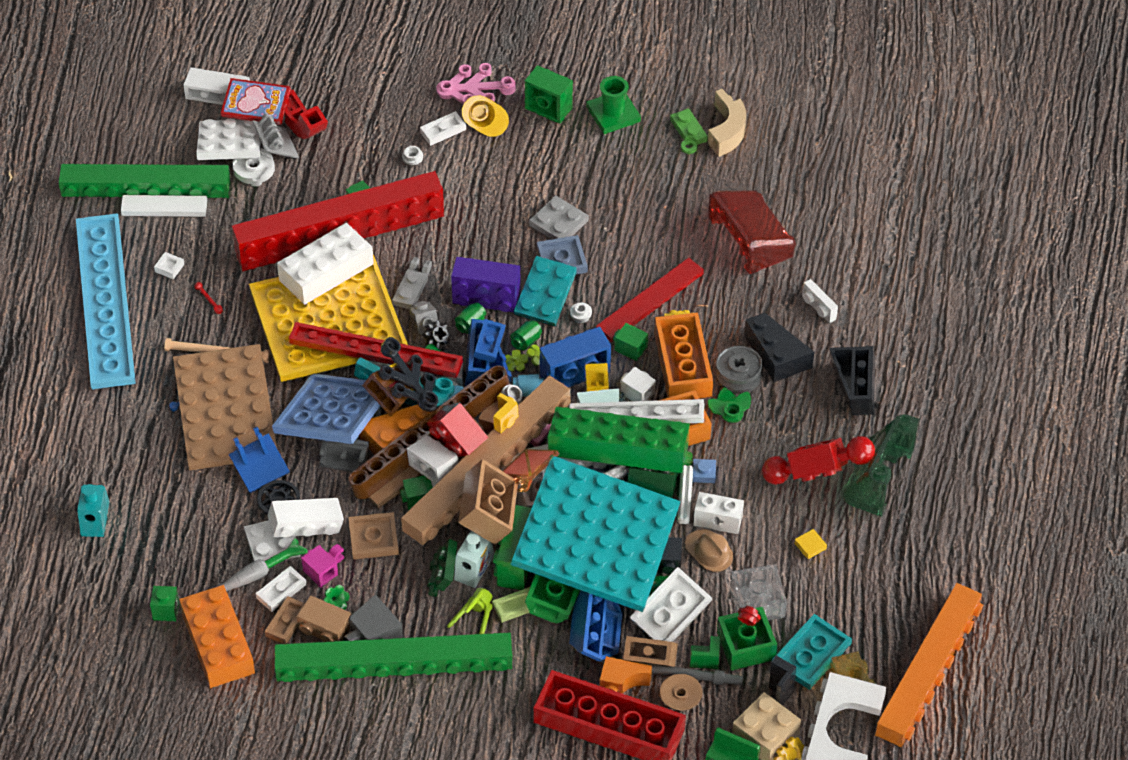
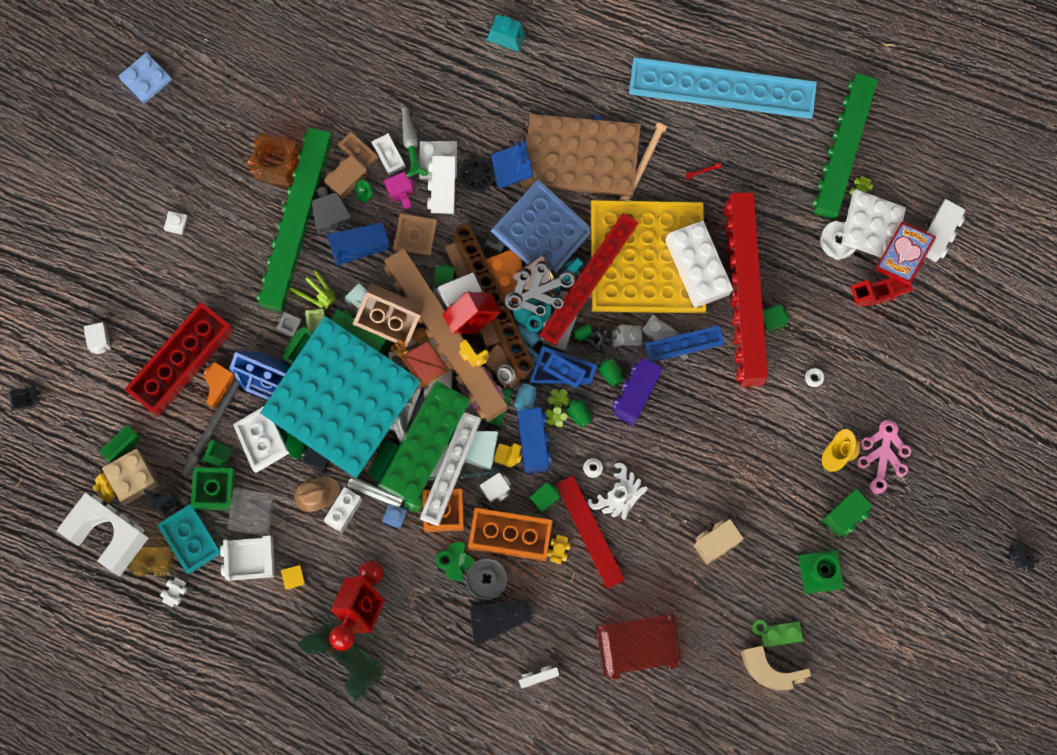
camera: 105 degrees right, 25 degrees up
white tile [121,195,207,217] -> none
green brick [150,585,179,622] -> none
white plate [154,252,184,279] -> none
orange brick [179,585,255,688] -> none
light grey hinge [252,114,299,159] -> none
white plate [420,111,466,146] -> none
dark green plate [427,539,458,597] -> none
teal plate [514,256,577,326] -> none
light grey plate [529,196,589,239] -> none
sand blue plate [537,235,588,274] -> none
medium nougat brick [623,636,678,667] -> none
medium nougat piece [660,674,703,711] -> none
red plate [738,606,761,626] -> none
black wedge [829,346,875,415] -> none
orange brick [875,583,983,747] -> none
none -> white piece [160,577,187,607]
none -> white panel [220,536,275,581]
none -> clear orange brick [248,133,299,188]
none -> light grey plate [276,312,302,337]
none -> blue wedge [326,223,391,266]
none -> white animal [588,463,648,520]
none -> blue plate [645,325,725,363]
none -> tan brick [694,519,743,565]
none -> lime piece [849,176,874,198]

